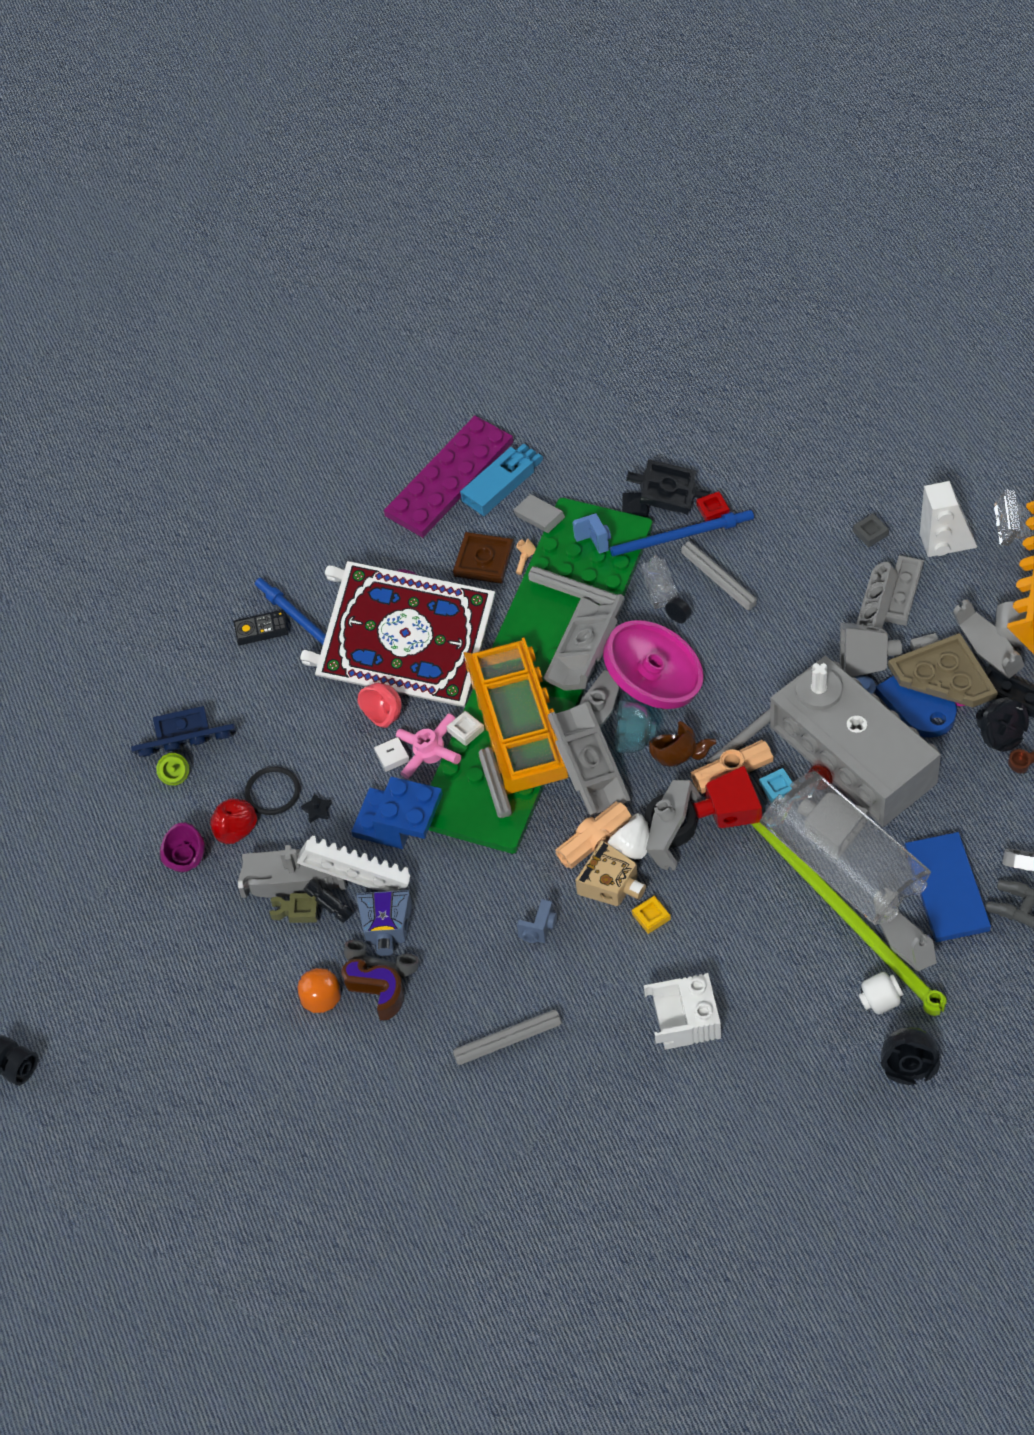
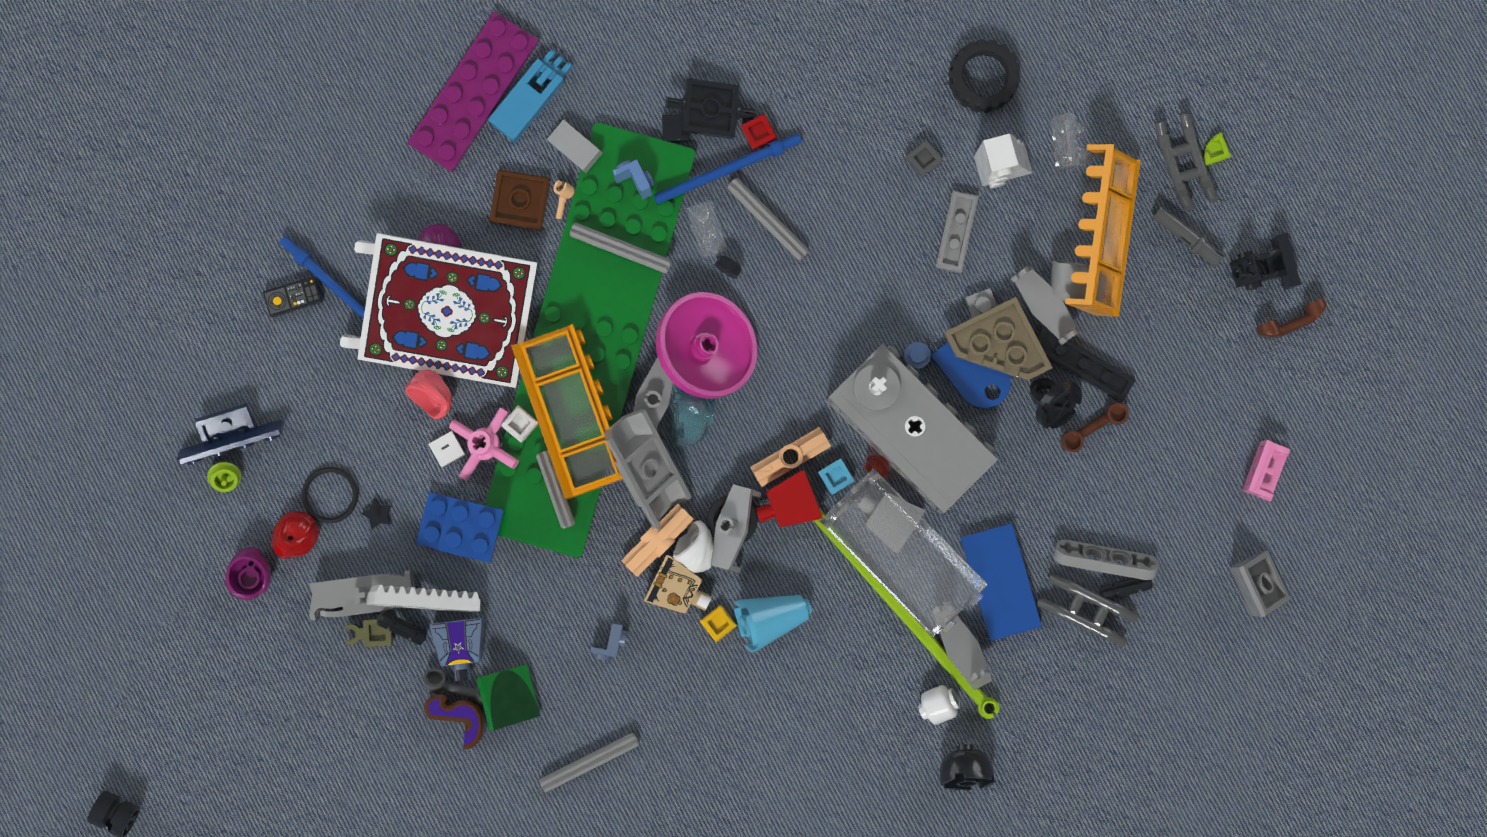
camera: 15 degrees left, 30 degrees up
orange hair [298,968,341,1013] -> none
light grey piece [544,594,624,690] -> none
white piece [644,973,721,1050] -> none
reddish brown hair [648,721,716,767] -> none
light grey bar [707,709,770,764] -> none
light grey torso [840,623,902,677] -> none
light grey beam [856,562,898,628] -> none
none -> dark green tile [476,664,540,731]
none -> medium azure cone [734,595,812,653]
none -> black tyre [948,39,1021,113]

